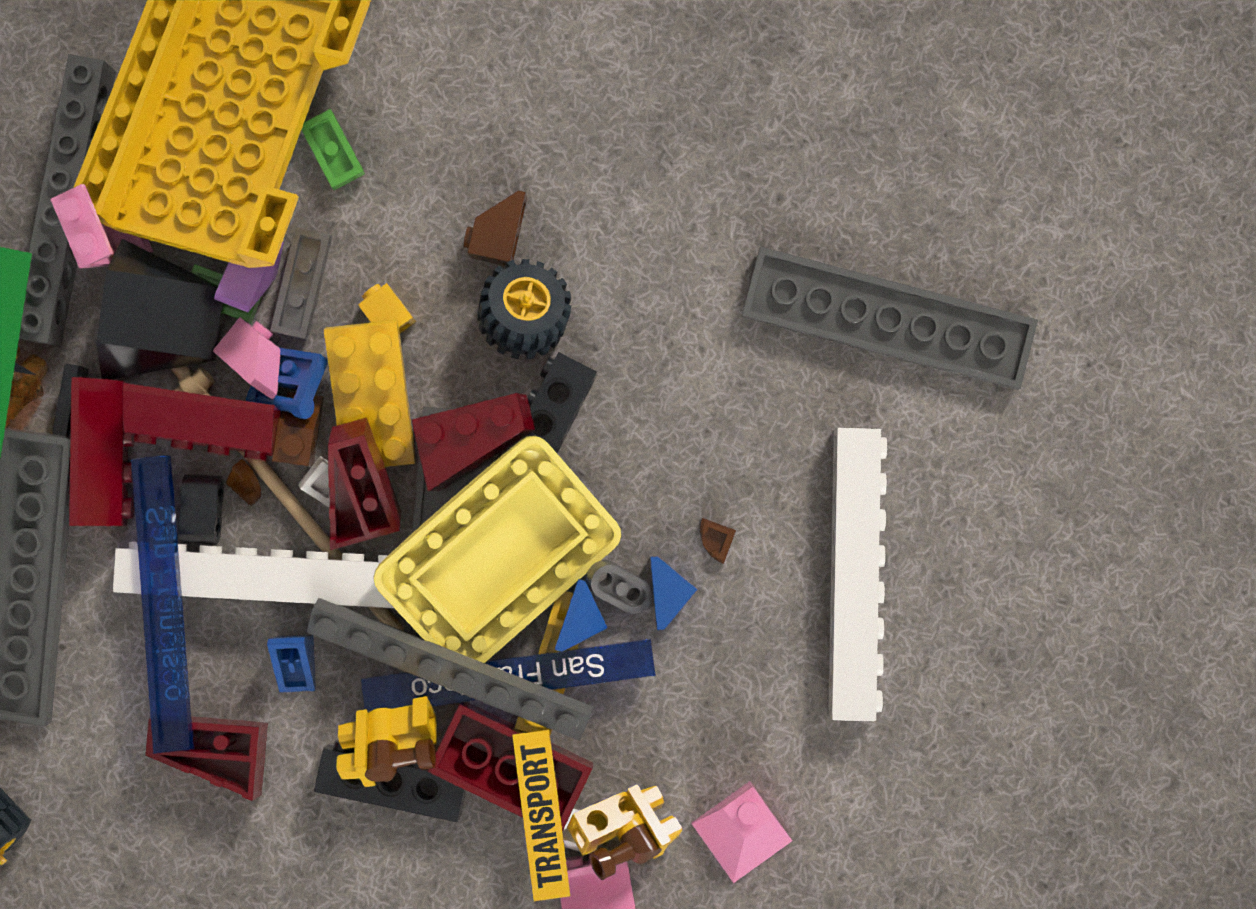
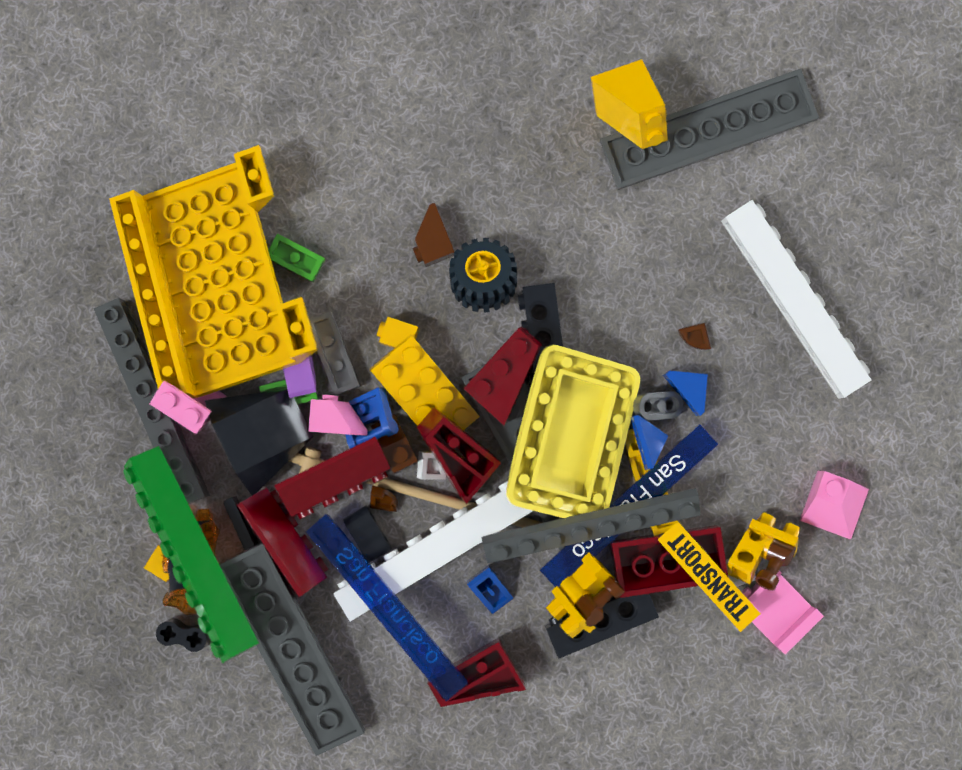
camera: 30 degrees left, 0 degrees up
none -> yellow slope [591,59,668,149]

